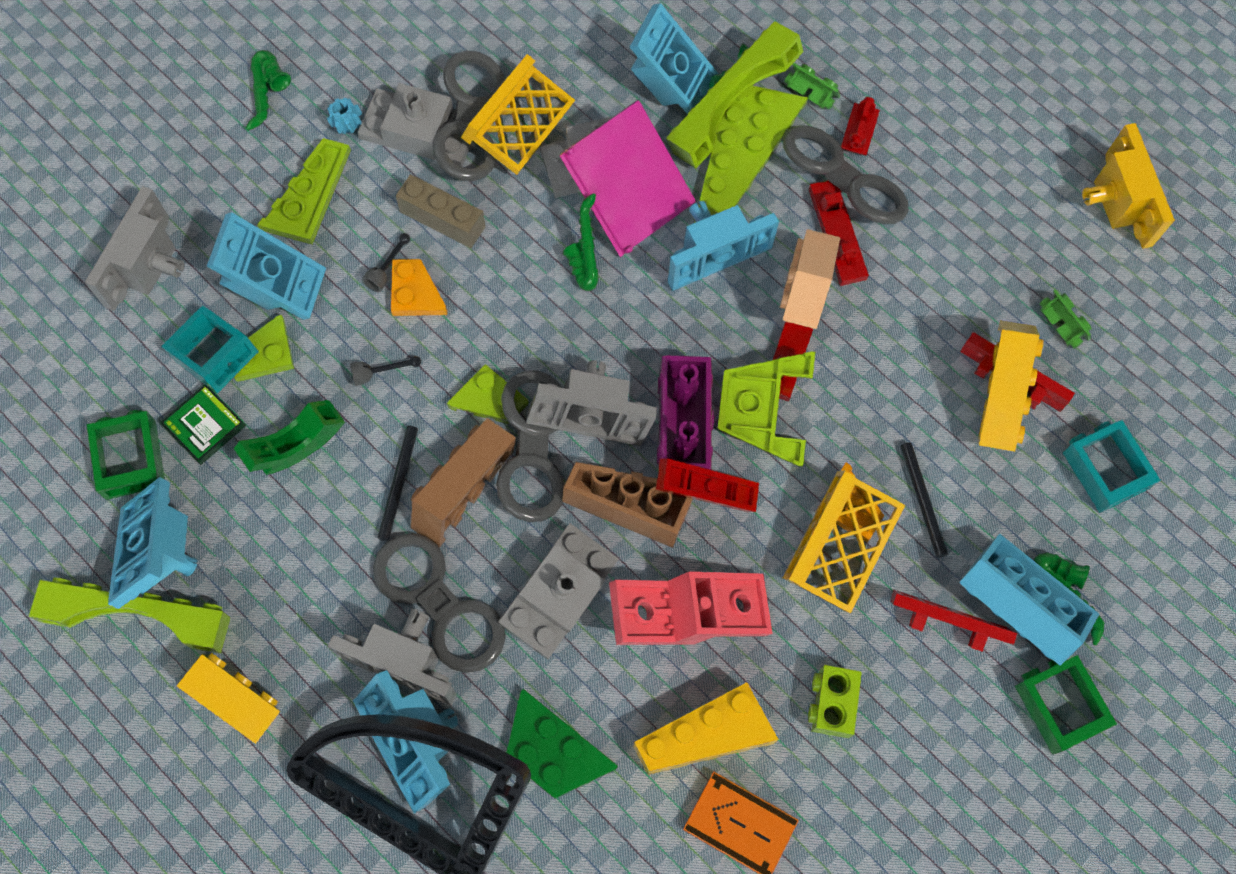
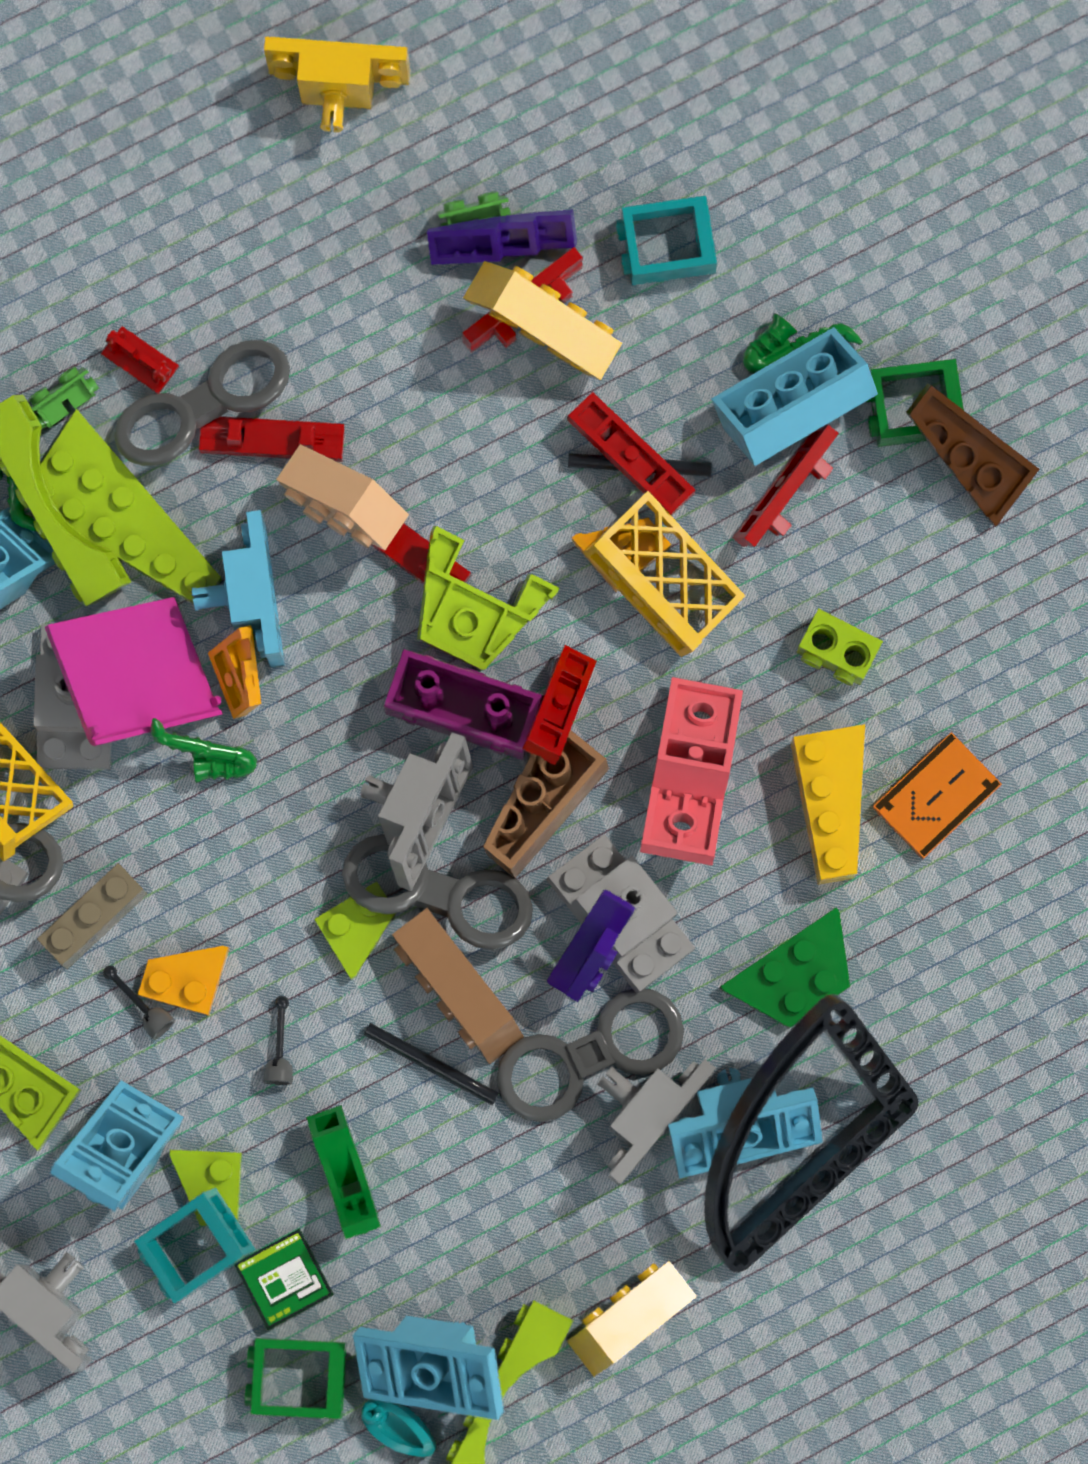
camera: 70 degrees left, 10 degrees up
none -> light orange wing [208,625,261,719]
none -> teal arm [361,1399,437,1457]
none -> dark purple slope [426,209,577,265]
none -> dark purple bracket [547,890,635,1002]
none -> red hinge [567,392,696,516]
none -> reddish brown wing [906,383,1040,527]

